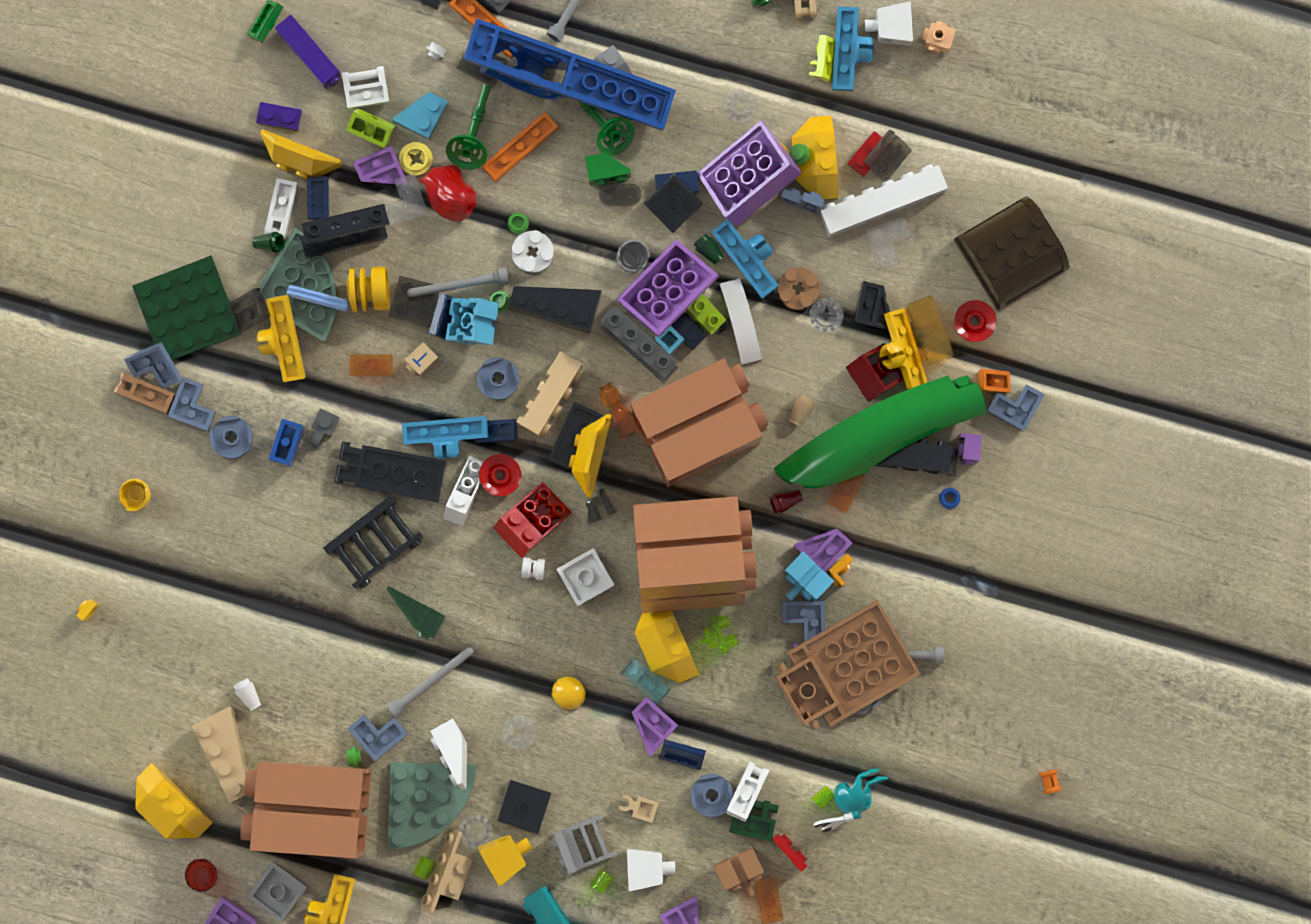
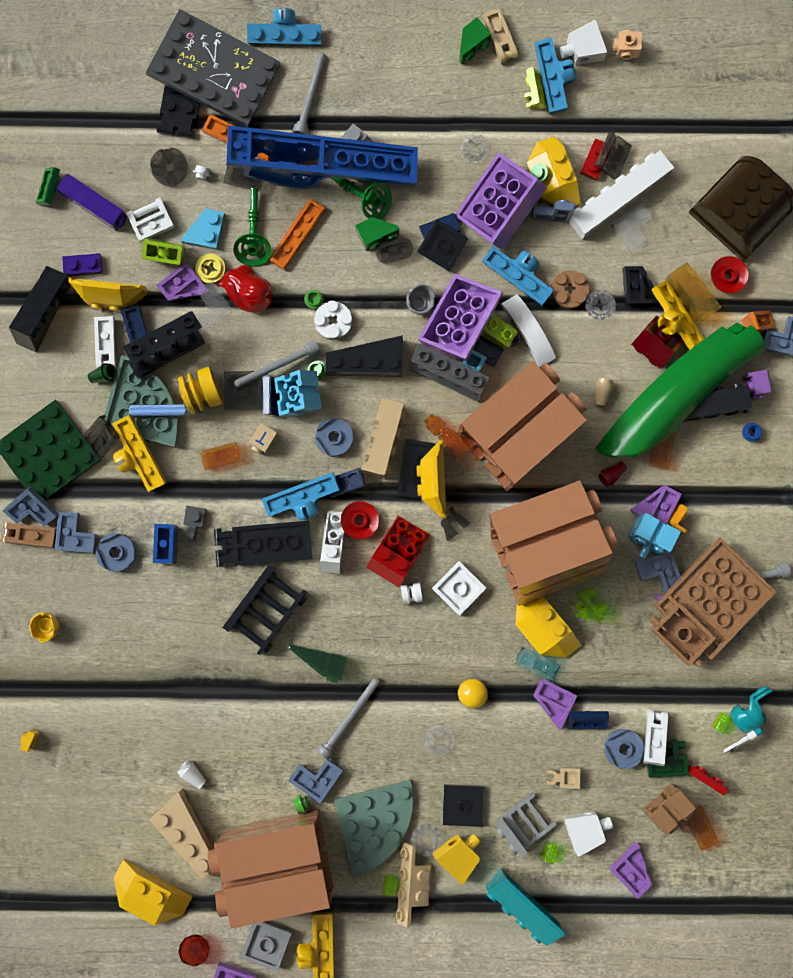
camera: 15 degrees left, 0 degrees up
white slope [431,719,467,791] -> none
dark green cone [693,233,724,265] -> none
none -> black wedge [9,266,70,353]
none -> clear smoke plate [150,147,189,187]

